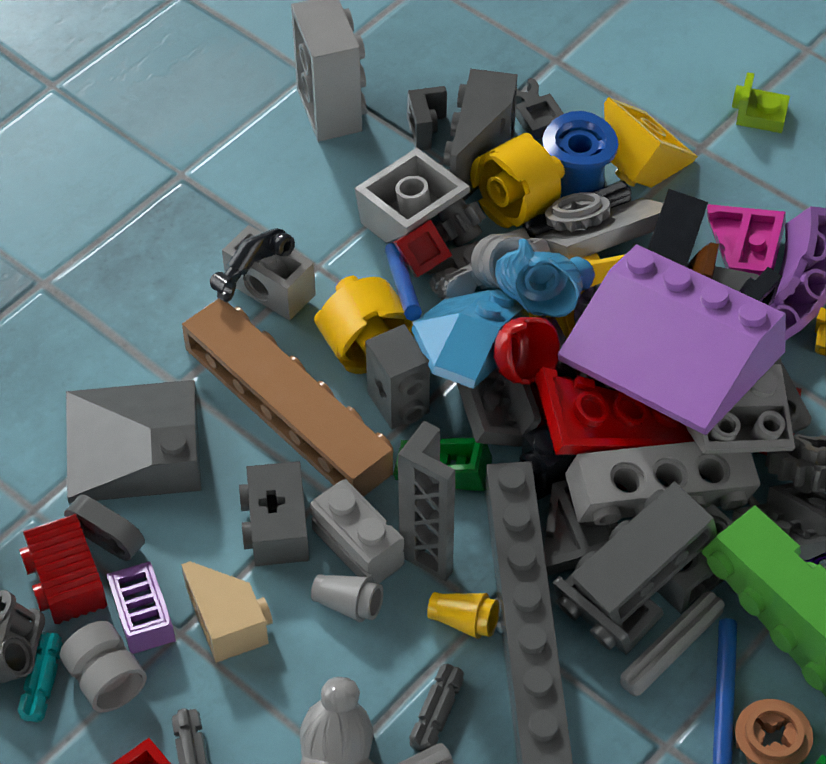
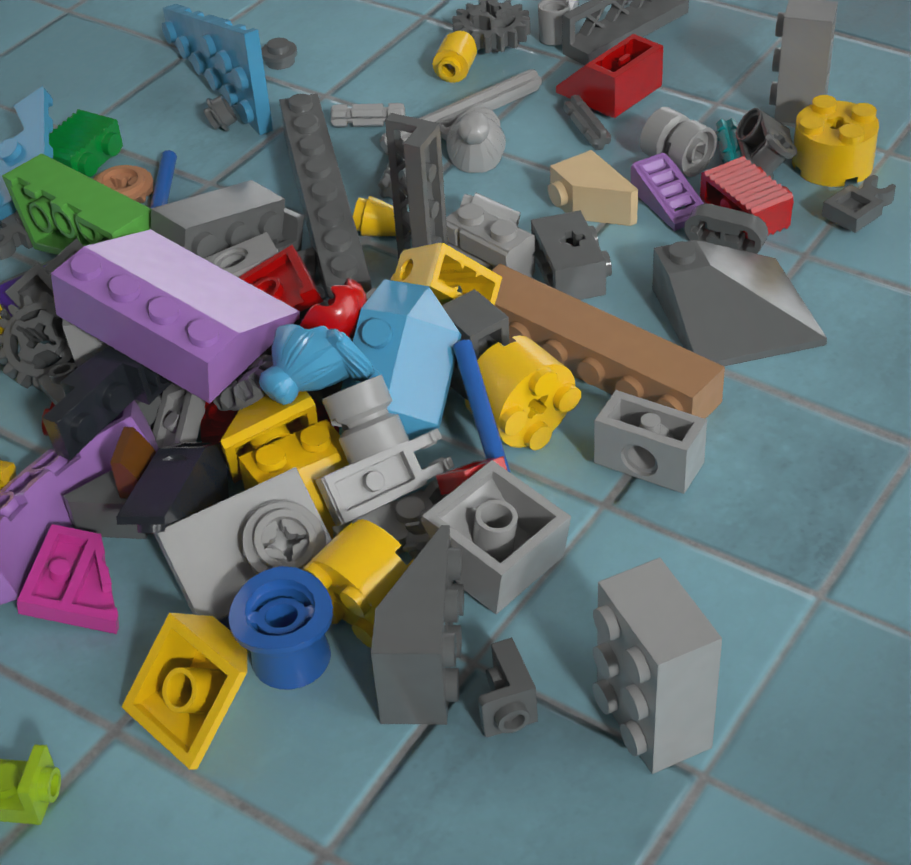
camera: 175 degrees right, 10 degrees down
black arm [210,228,295,302] -> none
dark grey plate [515,78,564,140] -> none
none -> yellow torso [391,243,502,305]

